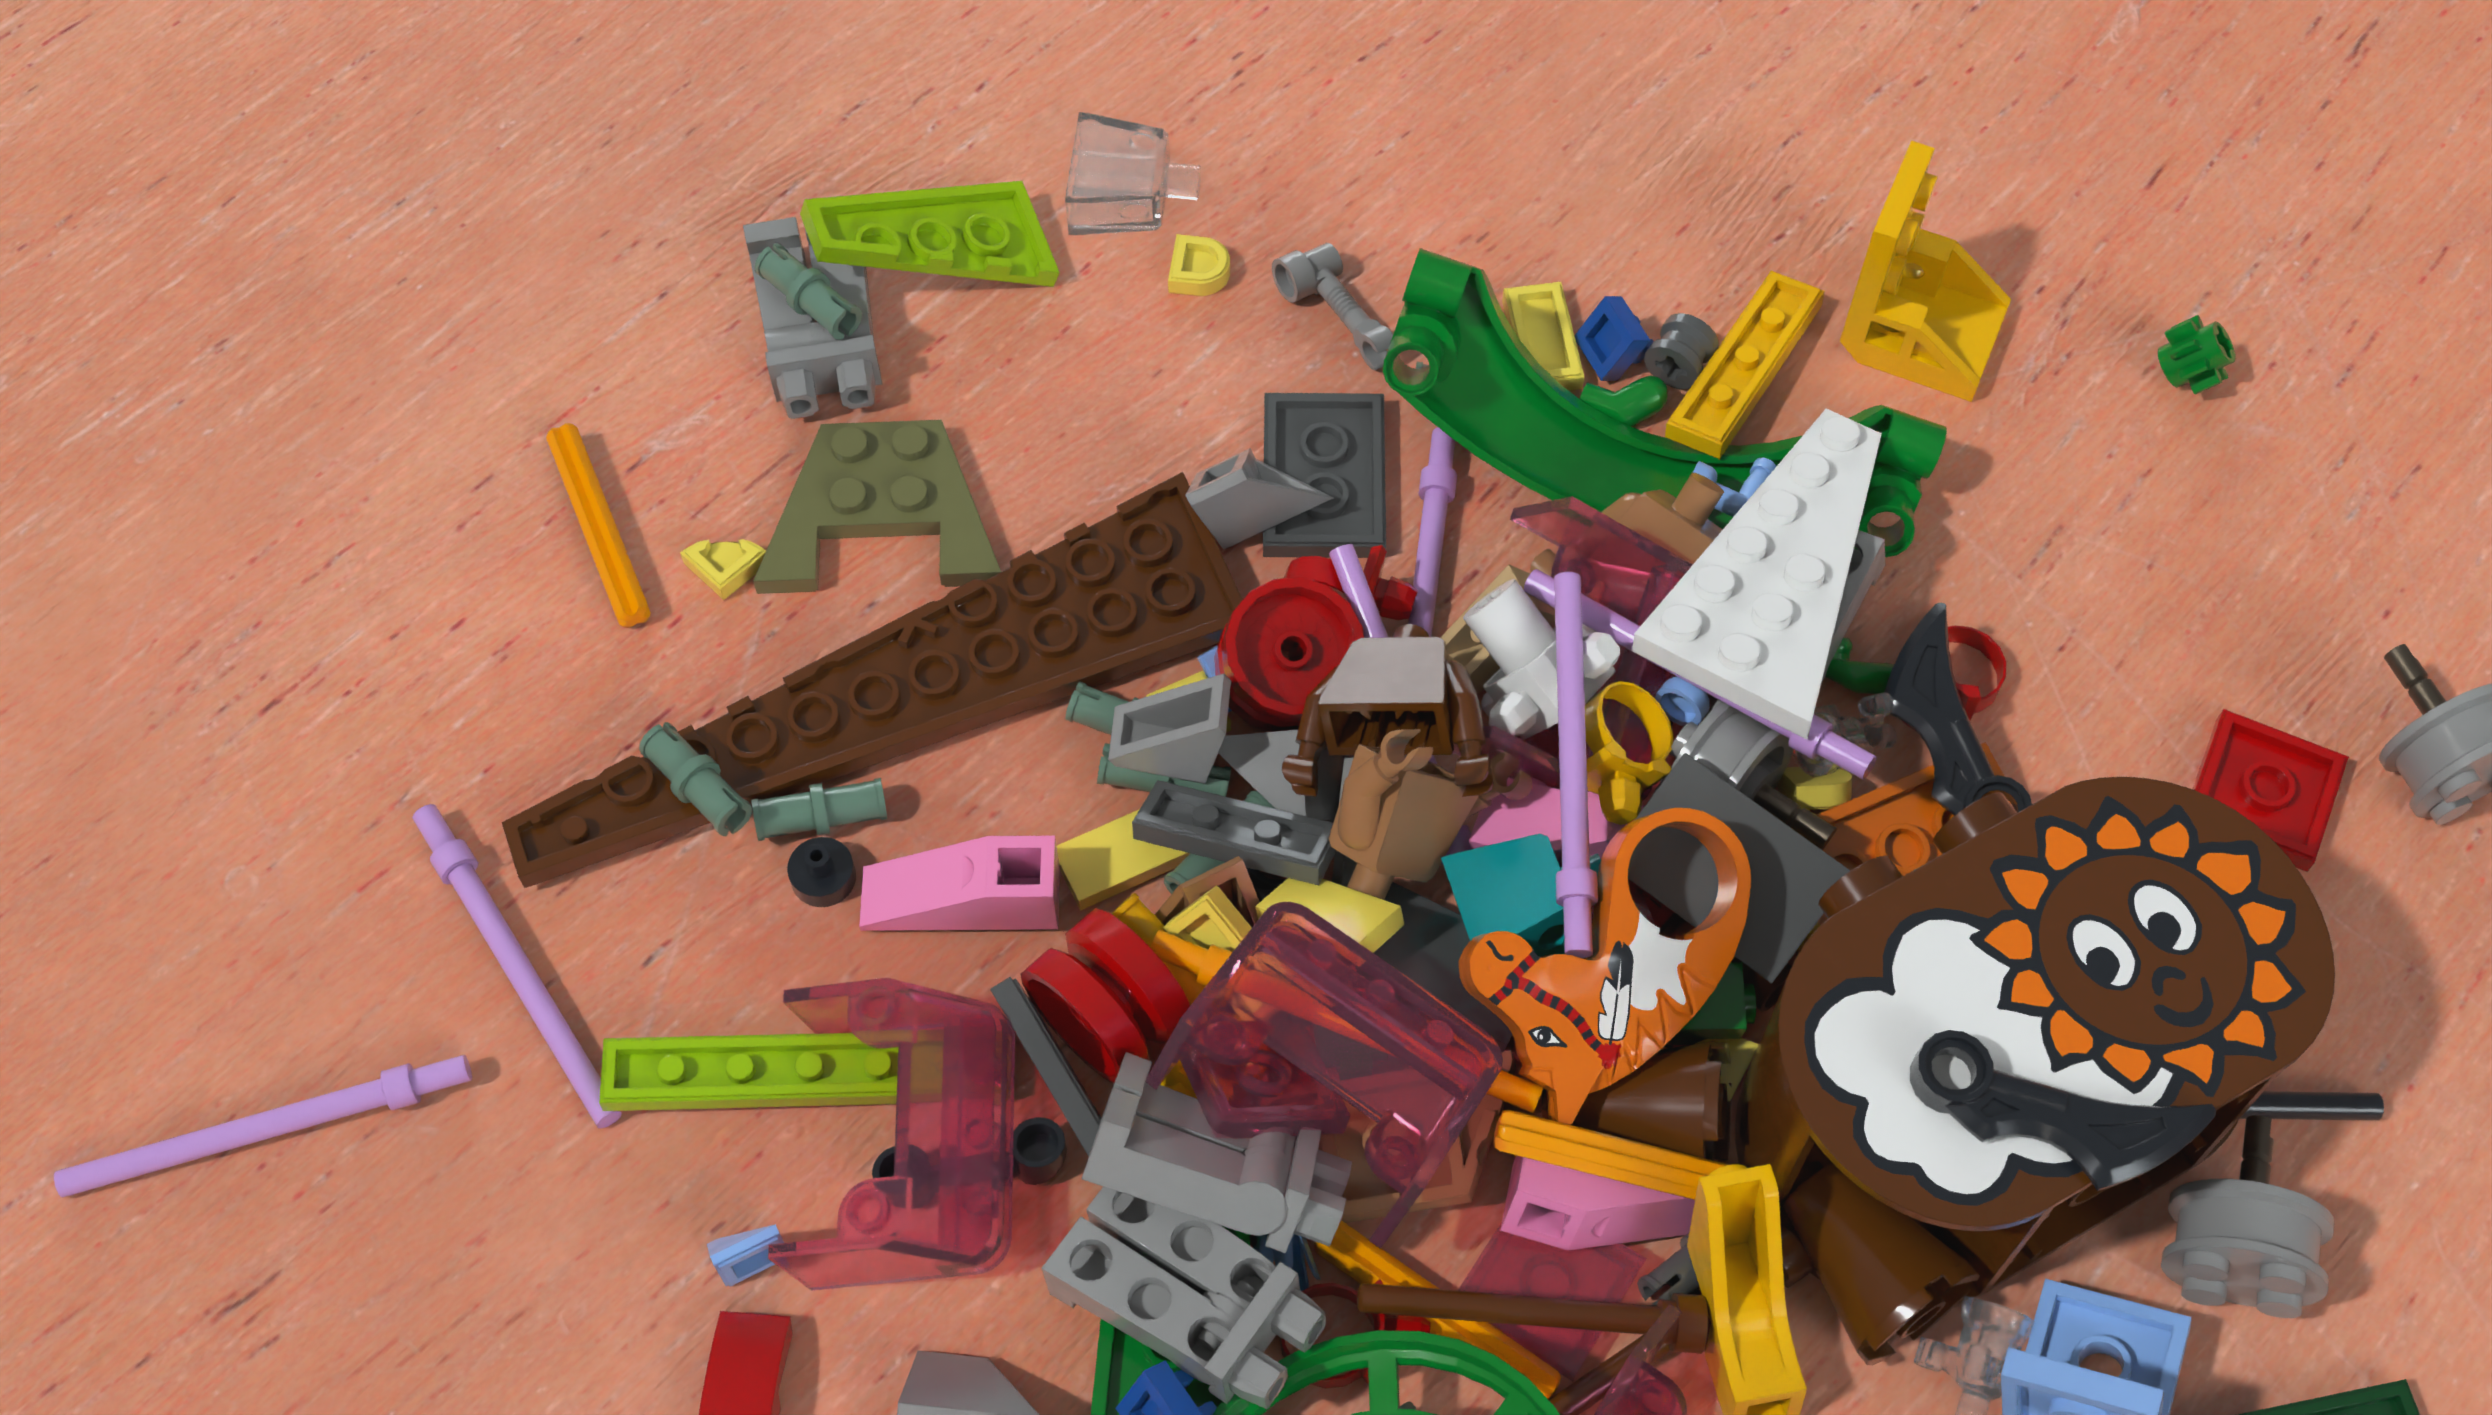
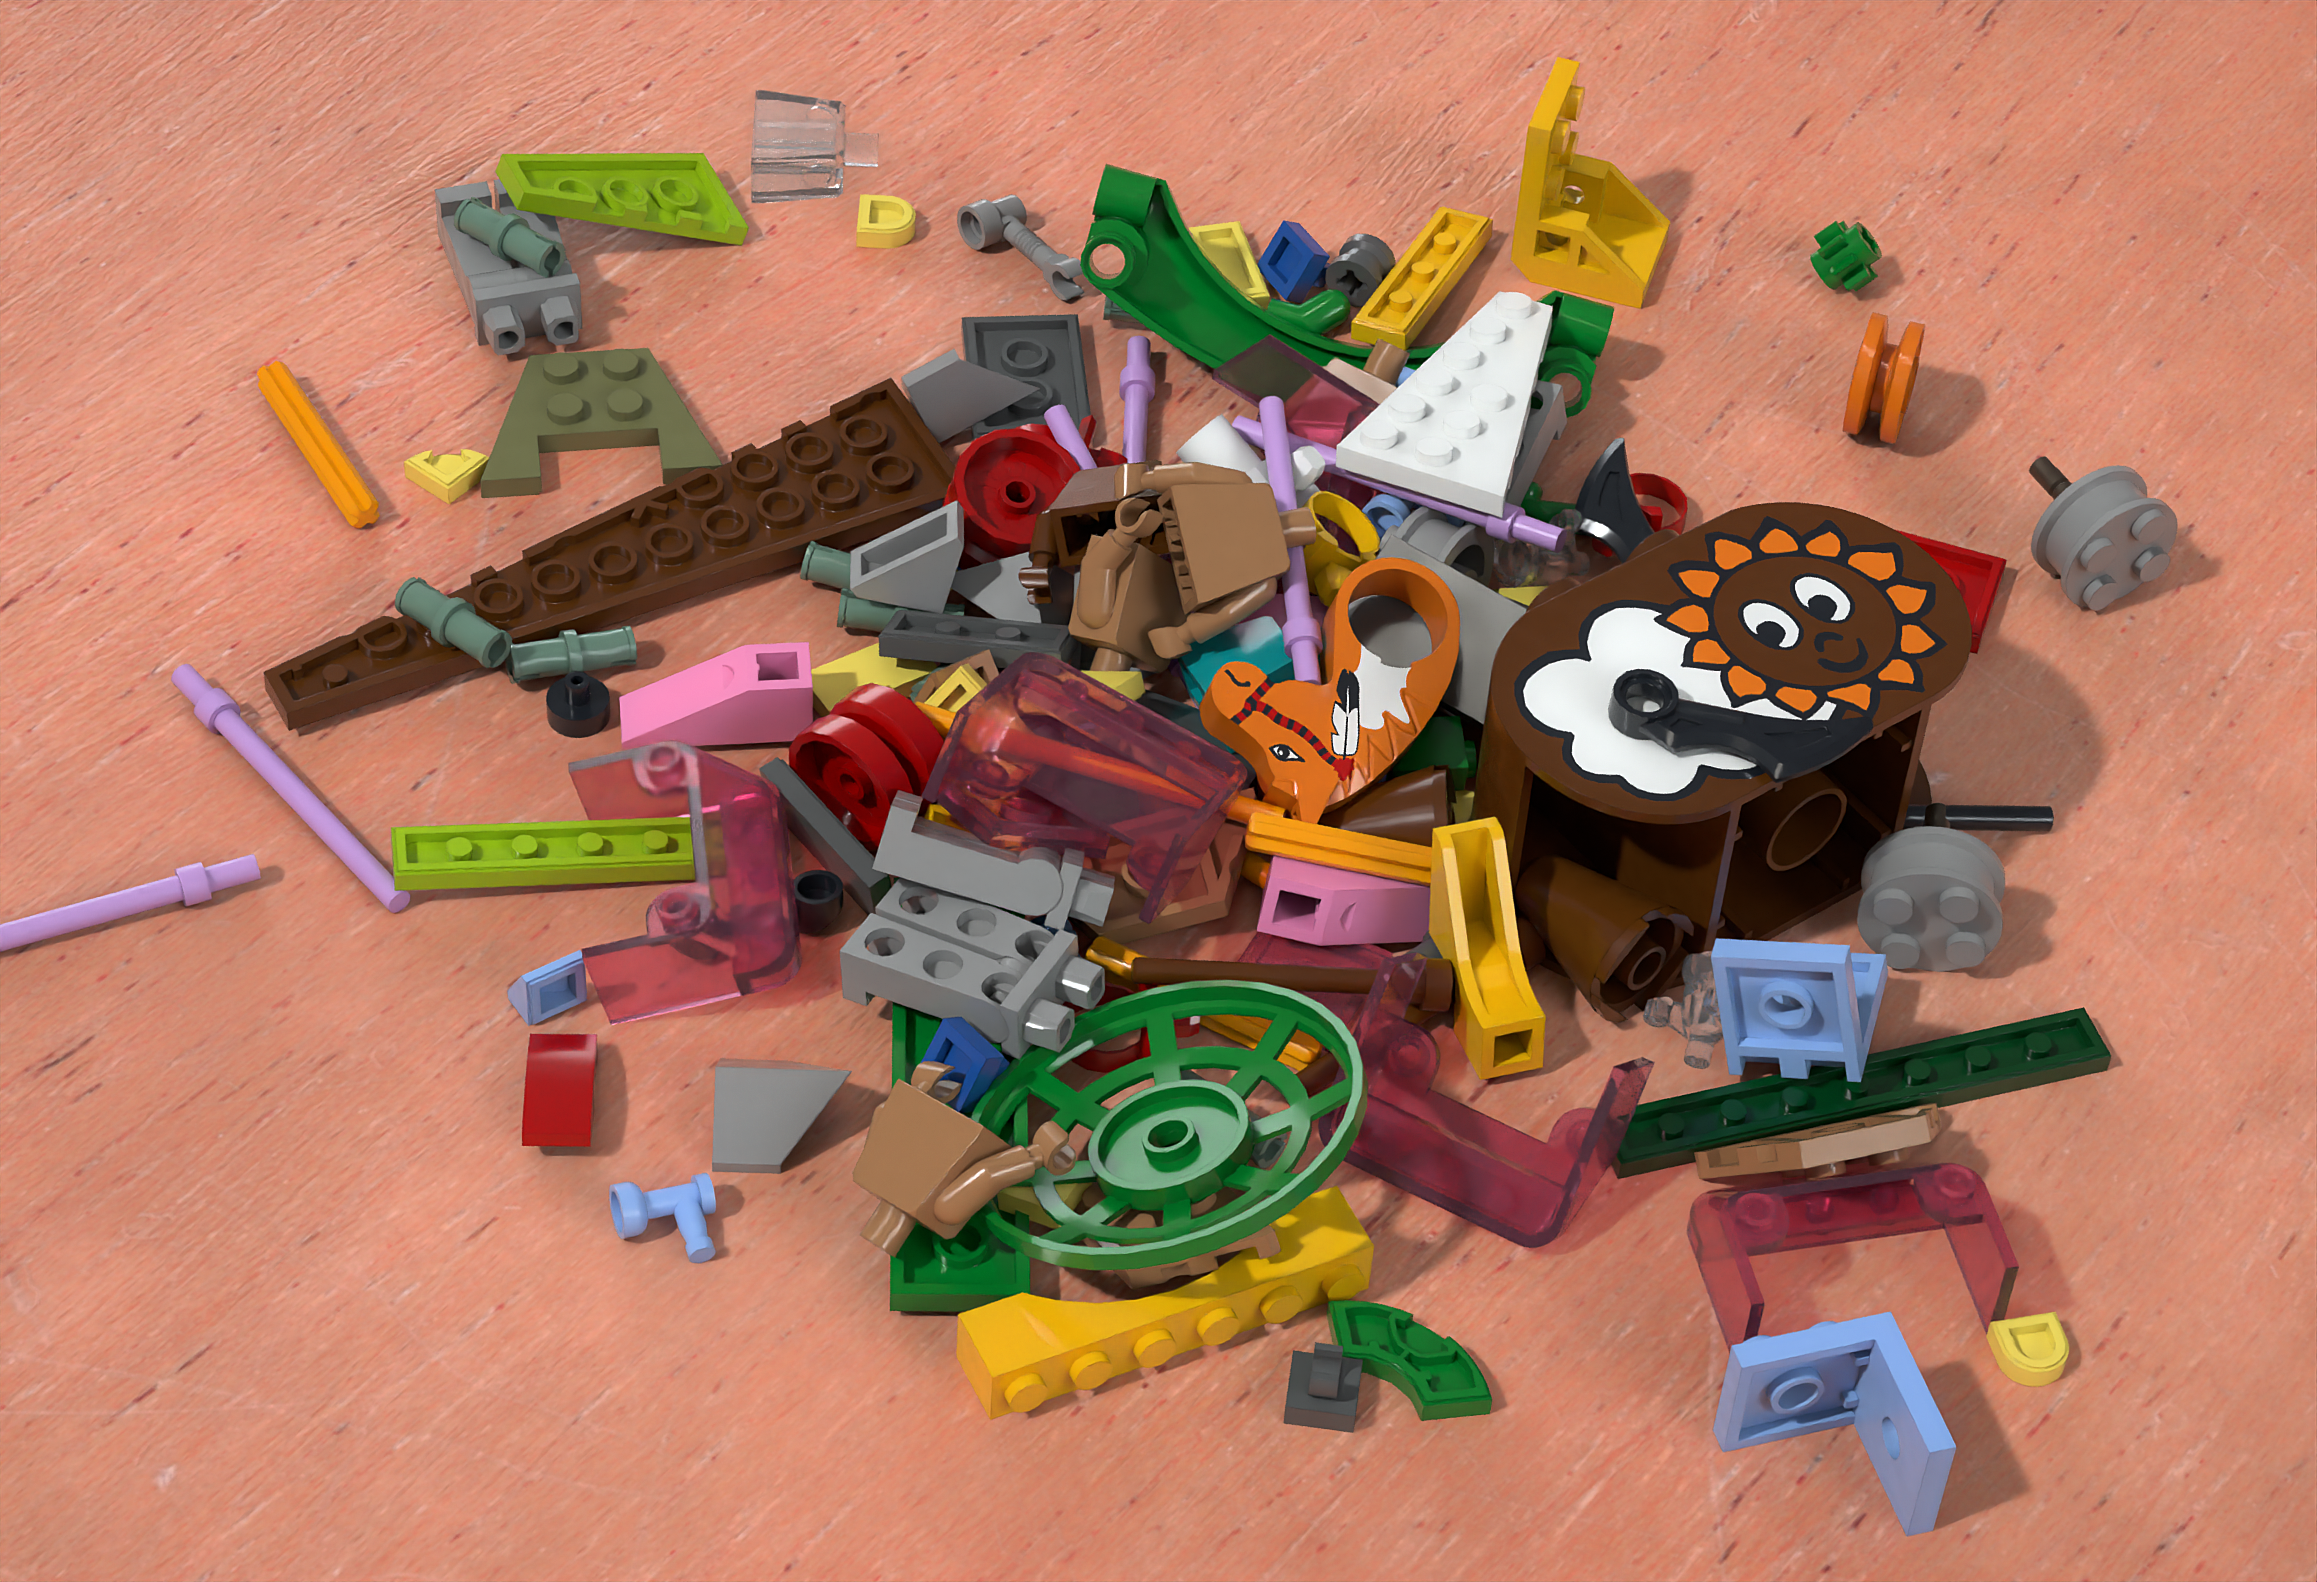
camera: 10 degrees left, 15 degrees down
none -> medium nougat torso [1114,462,1316,660]
none -> orange wheel [1843,312,1925,444]

